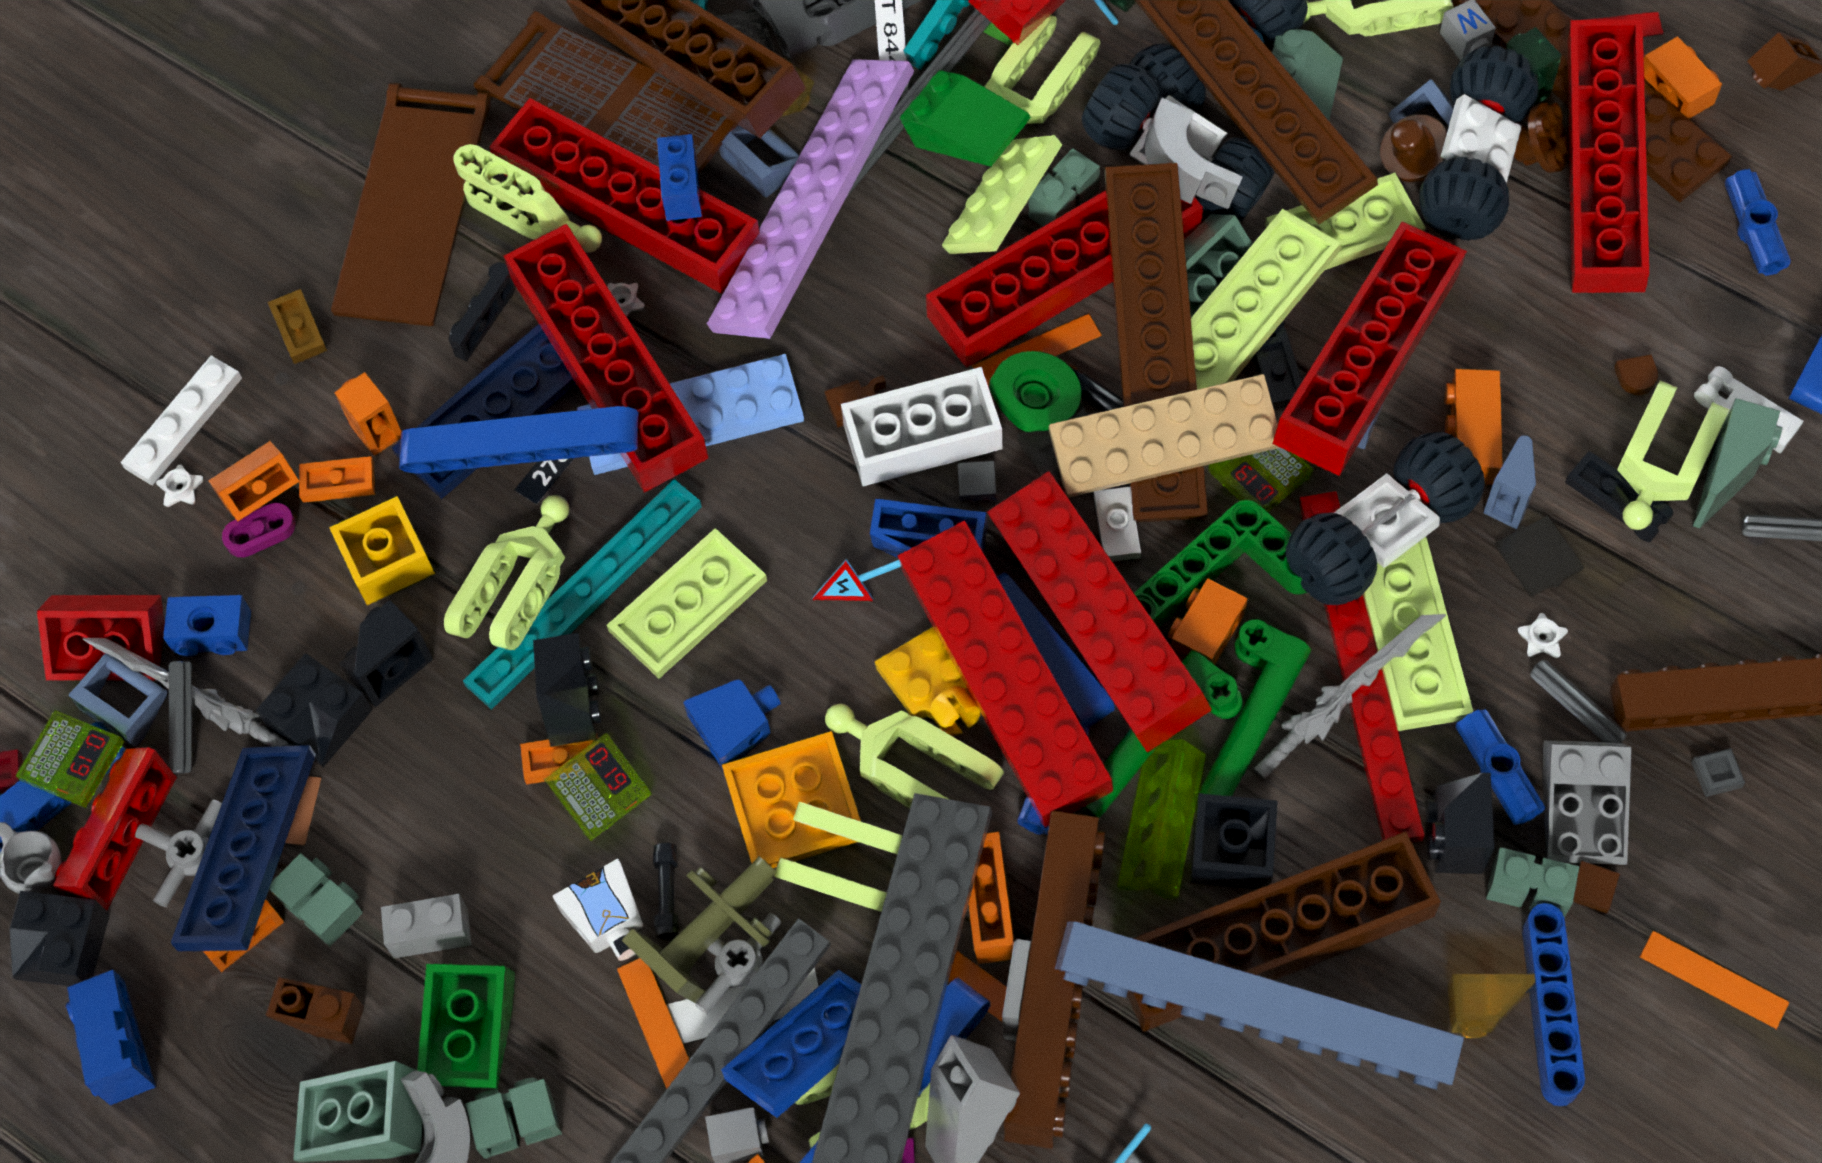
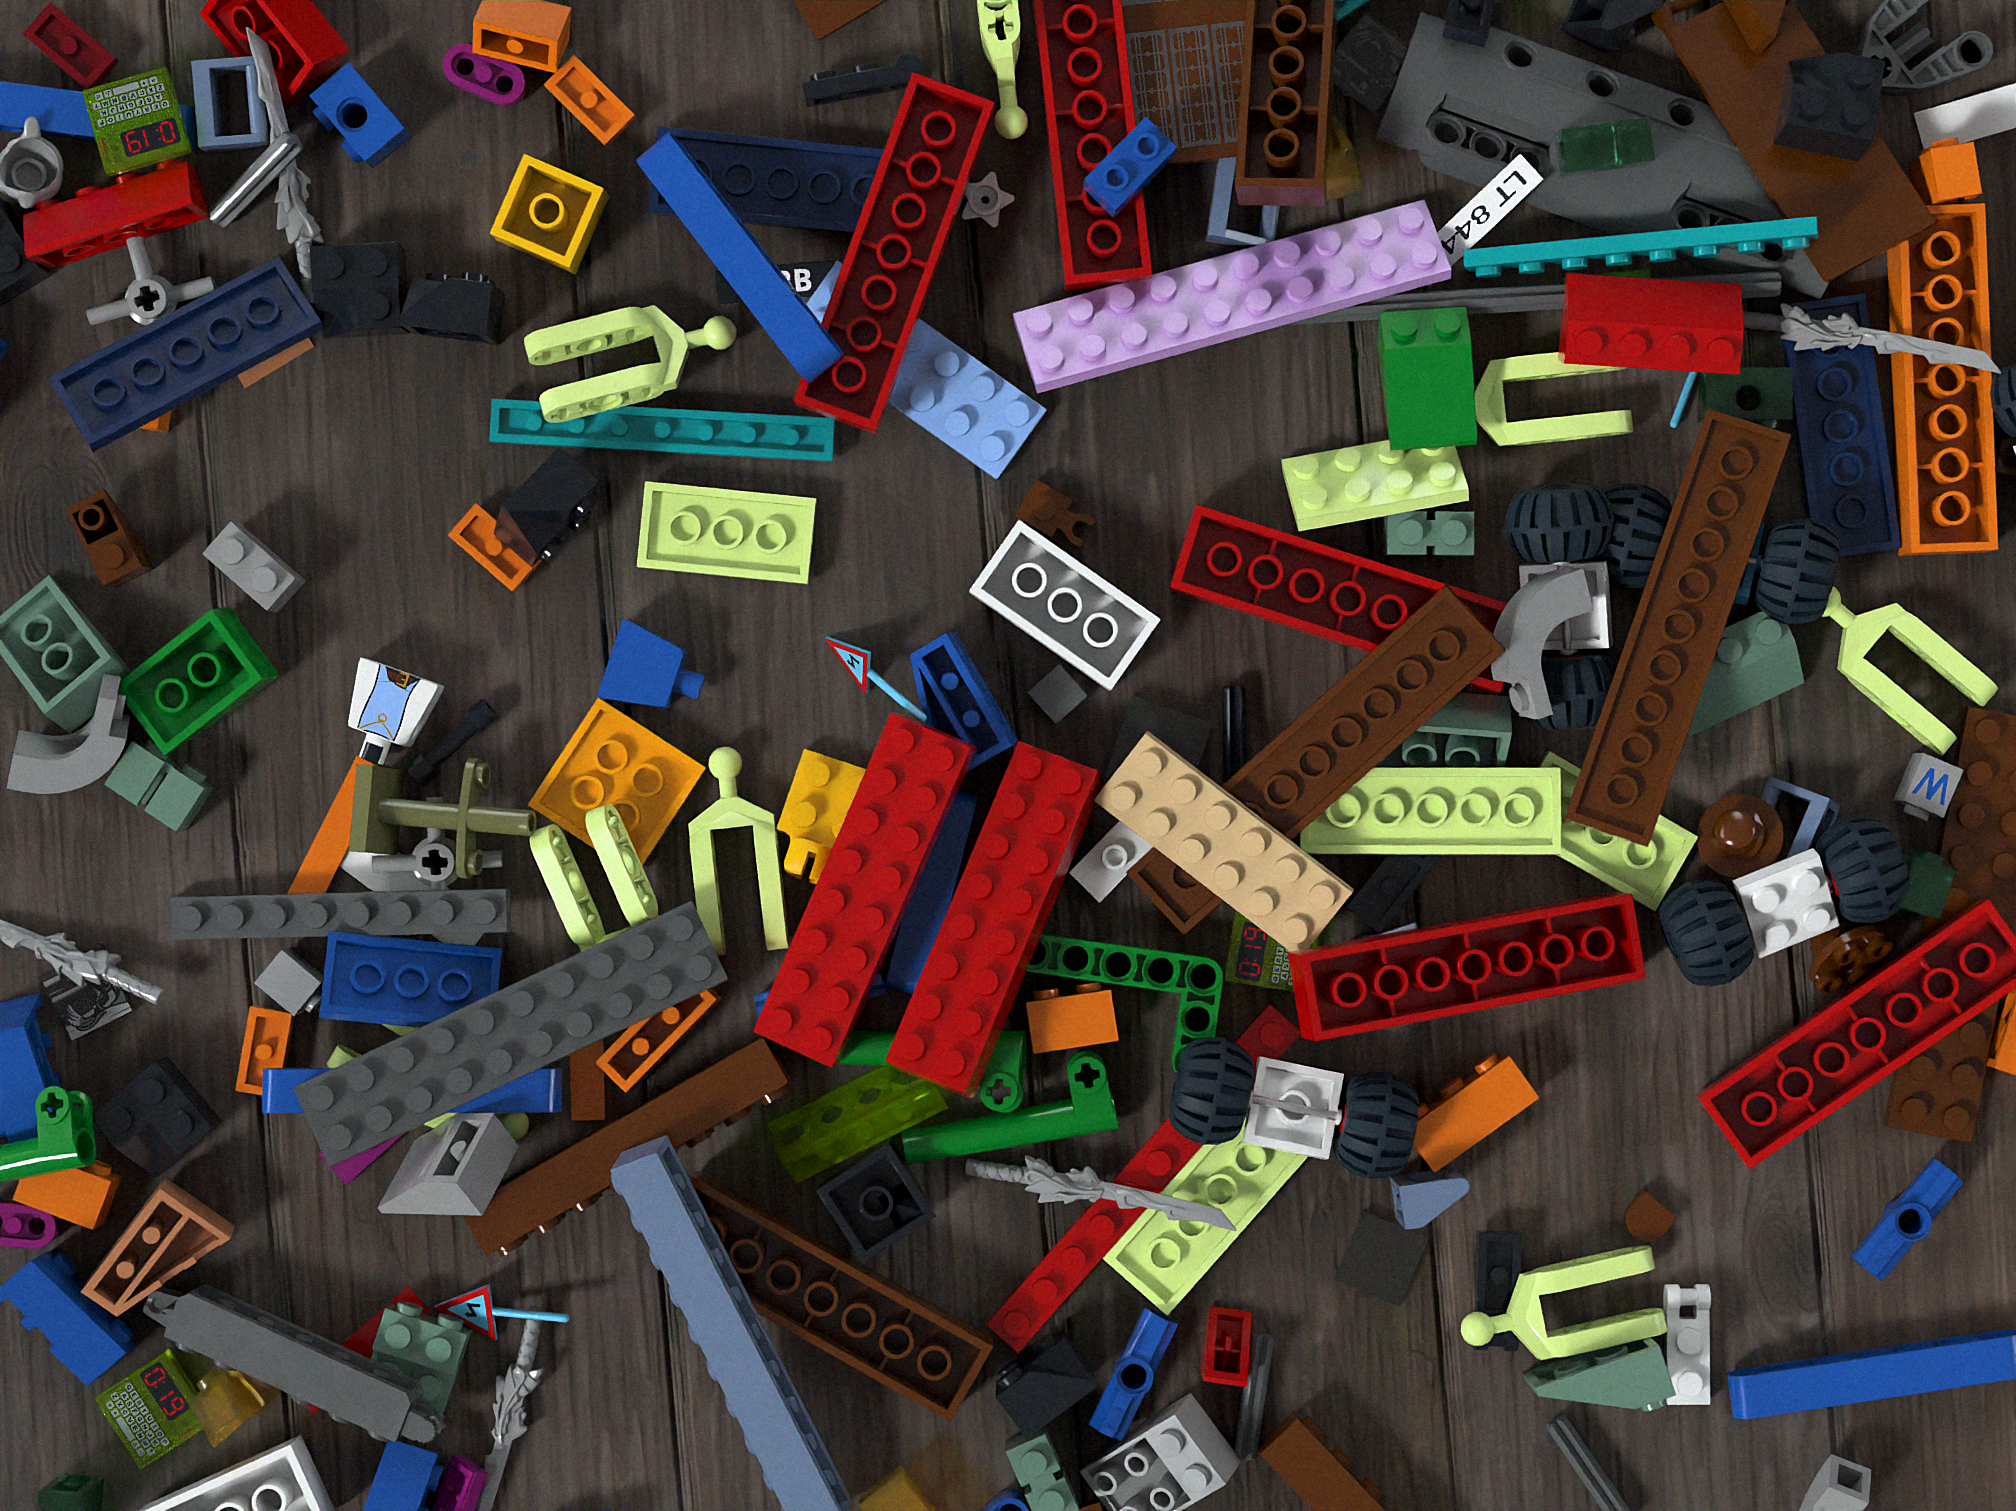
camera: 45 degrees right, 25 degrees up
sand green piece [269,853,363,947] -> none
orange brick [334,372,402,456] -> none
tile [543,733,652,841] -> none
orange sticker [972,314,1102,386] -> none
green hat [989,351,1081,432] -> none
light grey tile [1002,939,1030,1041] -> none
white plate [1518,613,1568,658] -> none
none -> red slope [1200,1306,1252,1387]

